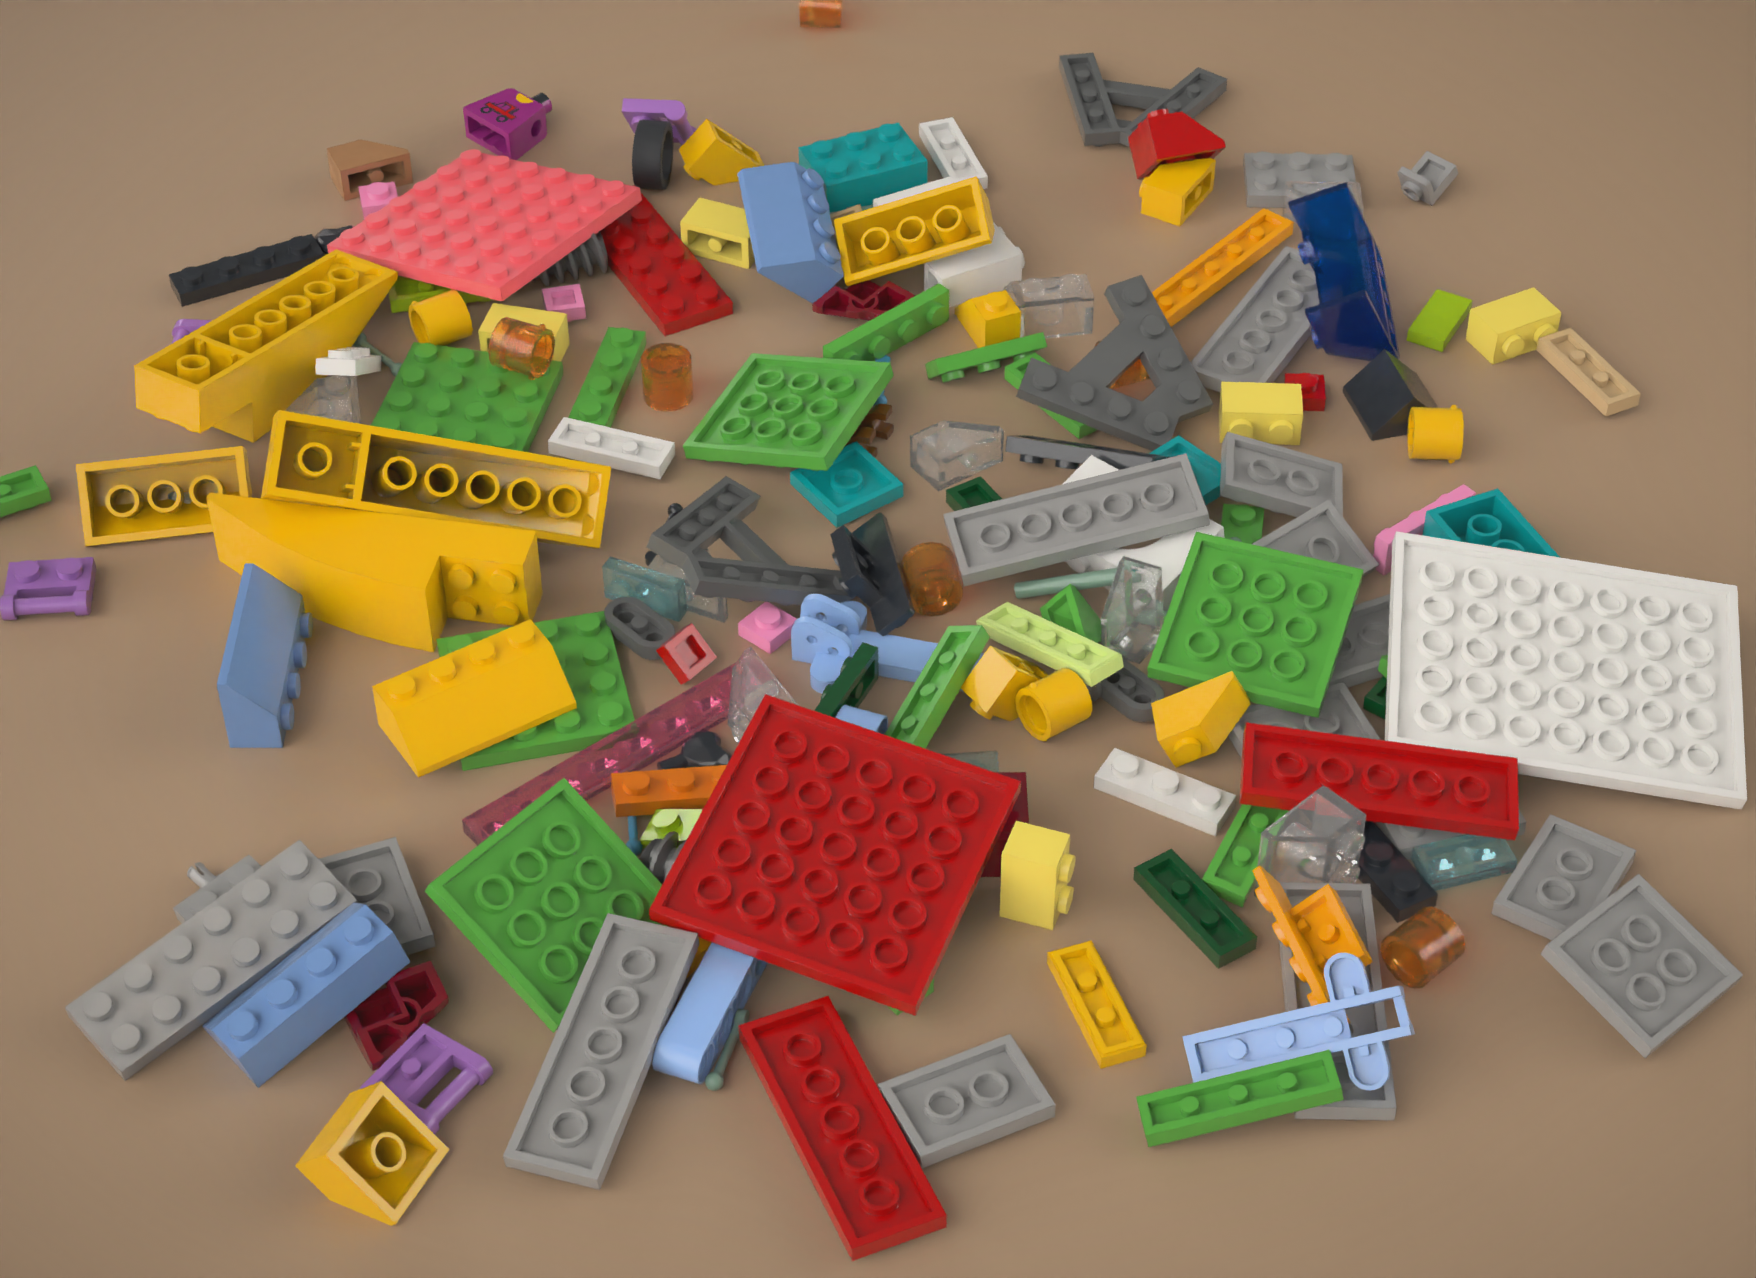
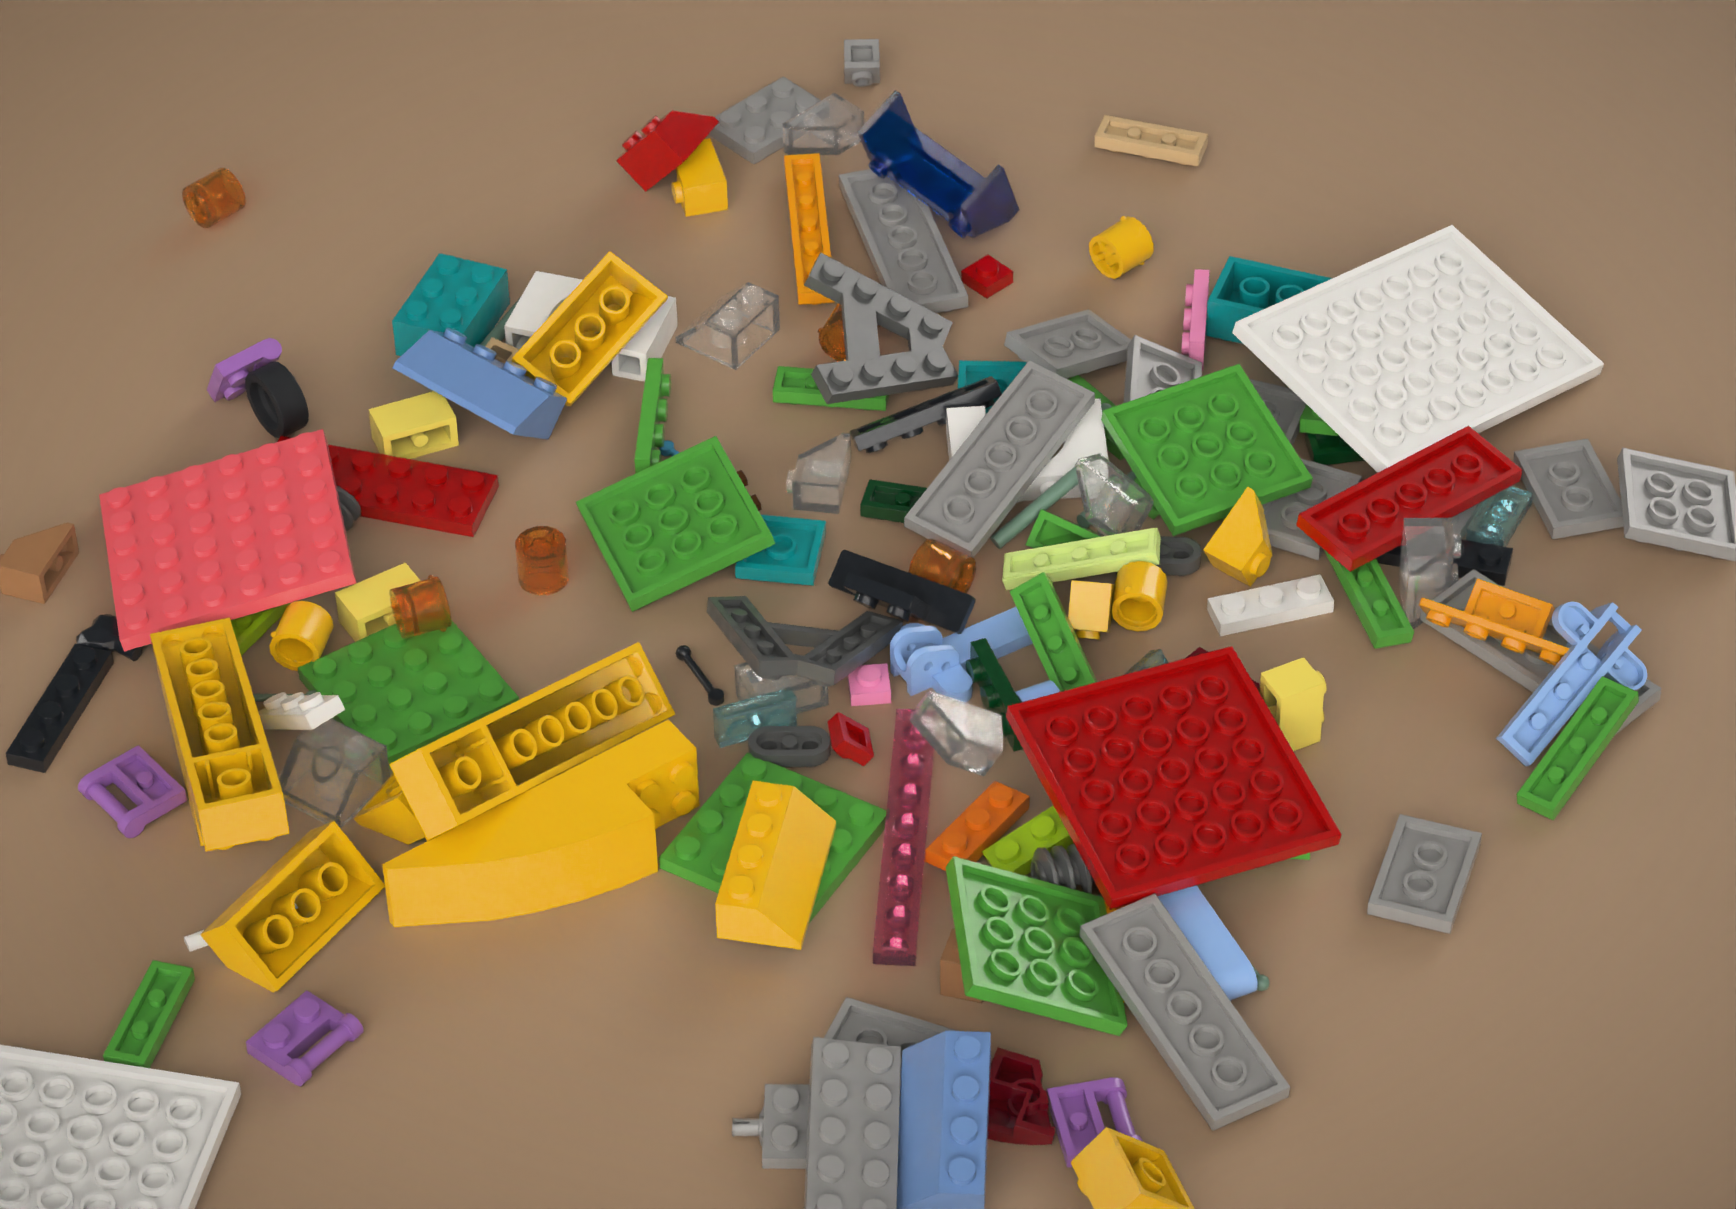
camera: 45 degrees left, 0 degrees up
medium blue slope [217,563,313,748] -> none
bright pink plate [358,181,398,219] -> none
magenta torso [463,88,552,160] -> none
bright pink plate [542,284,586,322] -> none
white plate [548,417,675,479] -> none
bright green plate [568,327,647,428] -> none
black rock [657,730,732,770] -> none
yellow slope [679,119,764,186] -> none
red plate [738,996,947,1261] -> none
dark red slope [812,280,916,321] -> none
white plate [919,117,988,189] -> none
bright green plate [925,332,1047,383] -> none
yellow slope [954,290,1021,348] -> none
yellow tile [1047,940,1147,1069] -> none
dark grey plate [1059,53,1227,147] -> none
dark green plate [1133,848,1257,969] -> none
light yellow brick [1218,381,1303,445] -> none
black slope [1343,349,1438,441] -> none
clear orange piece [1380,906,1466,989] -> none
lime tile [1407,289,1473,352] -> none
light yellow brick [1466,287,1561,365] -> none

